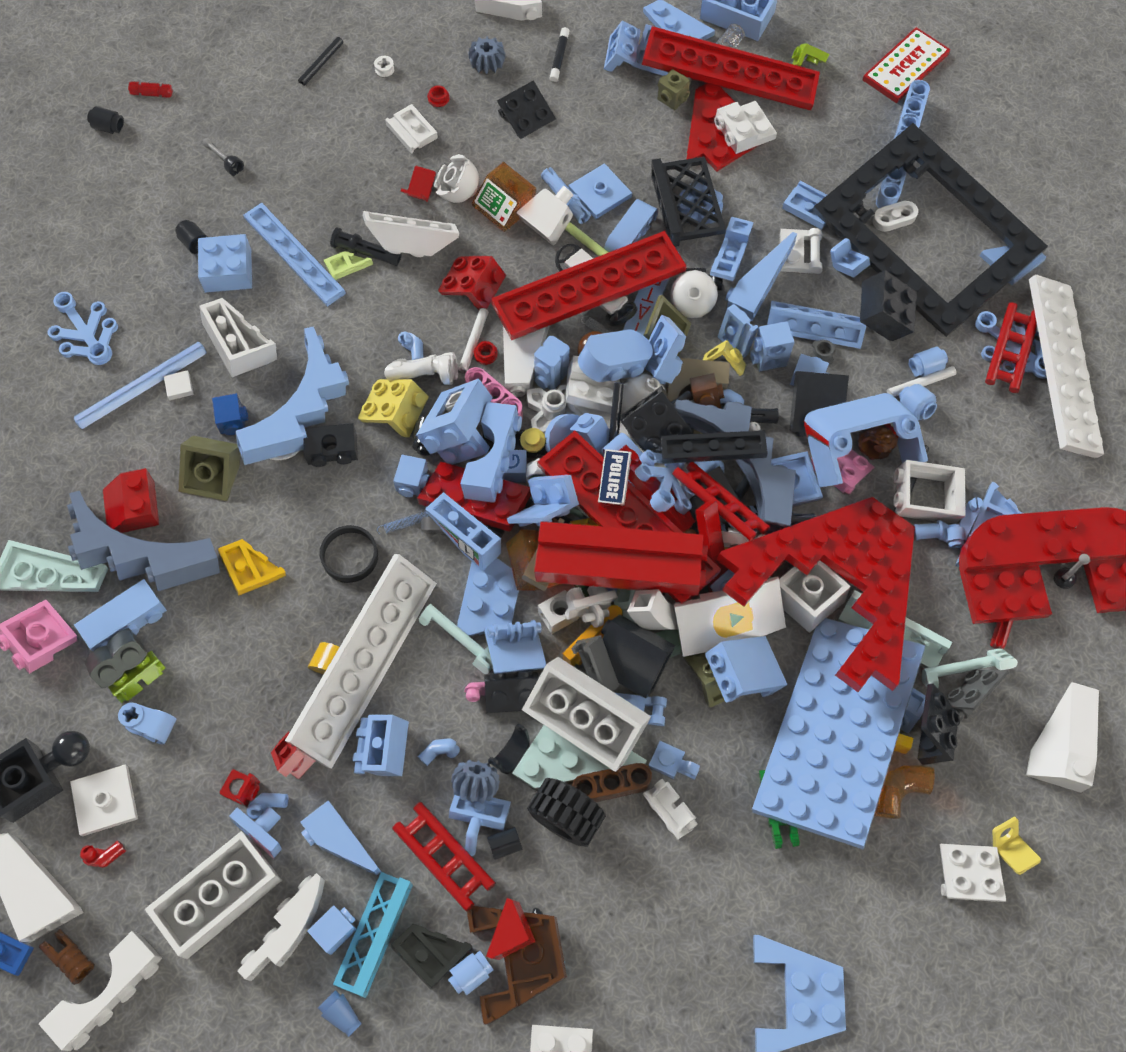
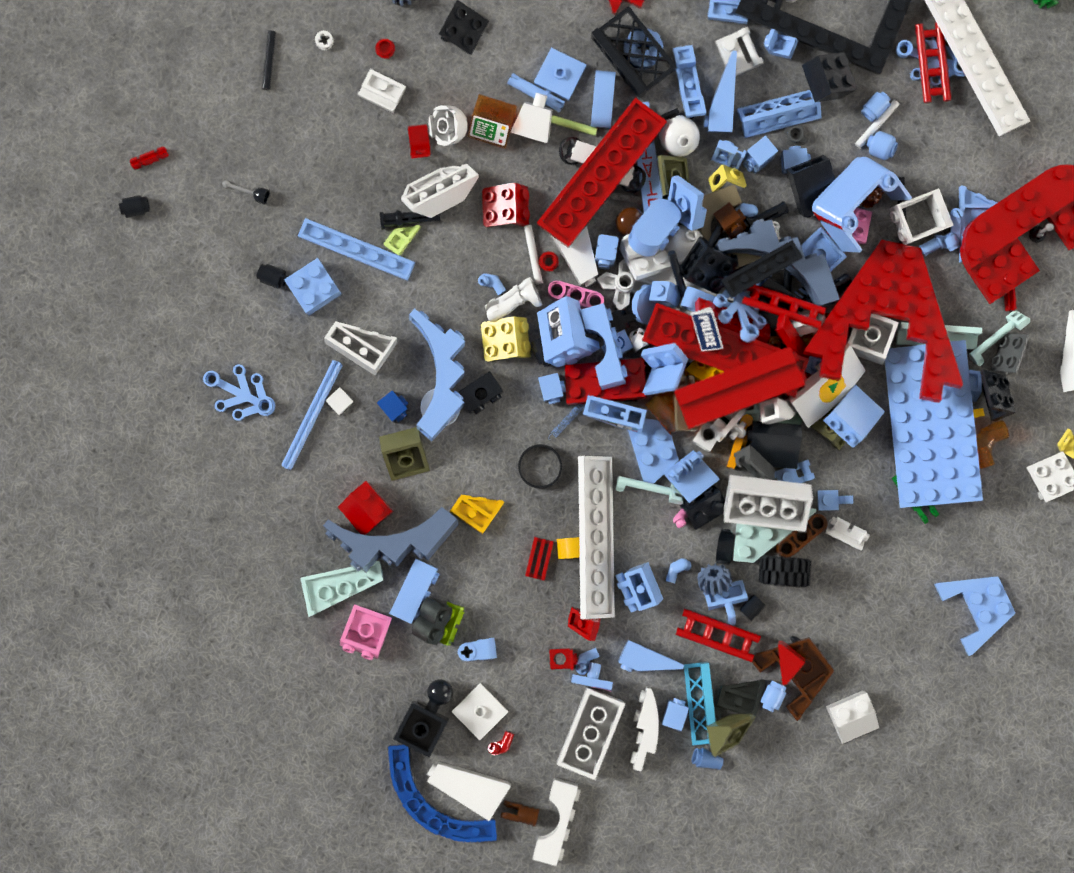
camera: 20 degrees left, 20 degrees up
light yellow plate [520,428,546,453] -> none
none -> red tile [525,537,554,581]
none -> olive slope [706,714,756,757]

